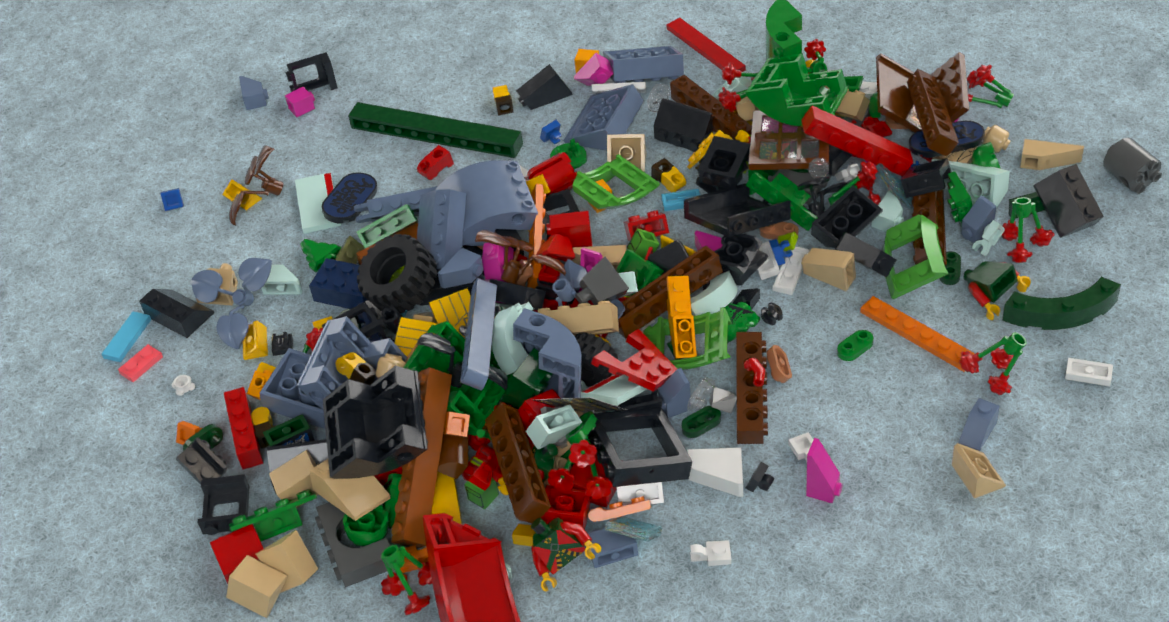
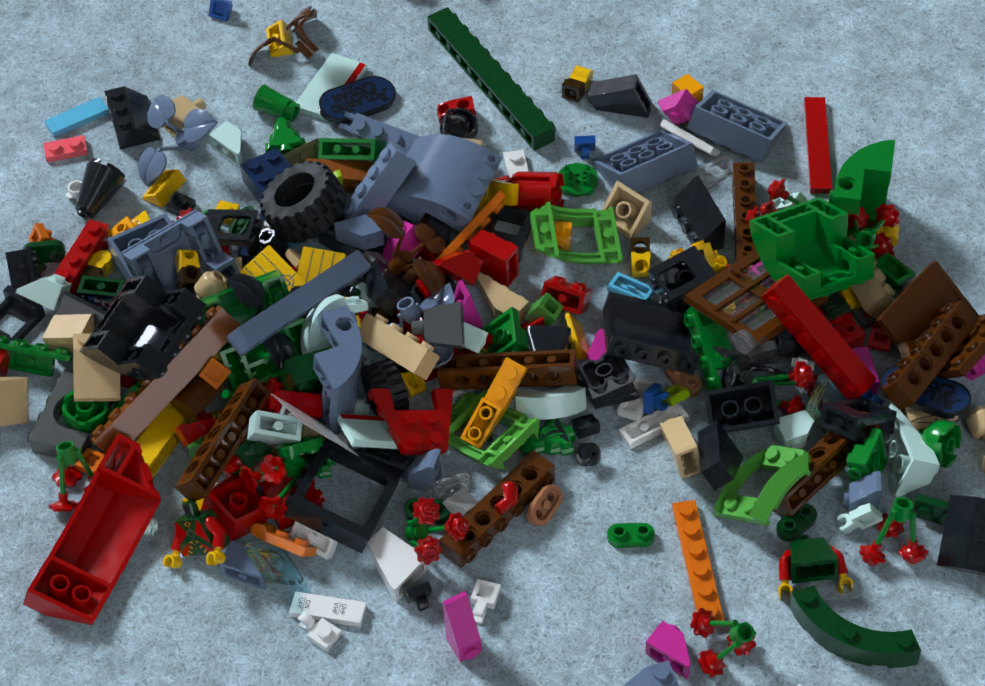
camera: 35 degrees right, 5 degrees up
none -> light aqua slope [16,274,72,311]
none -> black cone [75,158,126,219]
none -> green plant [253,84,300,122]
none -> white tile [289,591,367,627]
none -> red plant [405,497,469,565]
none -> black hair [440,107,479,139]
none -> dark pink slope [645,620,691,679]

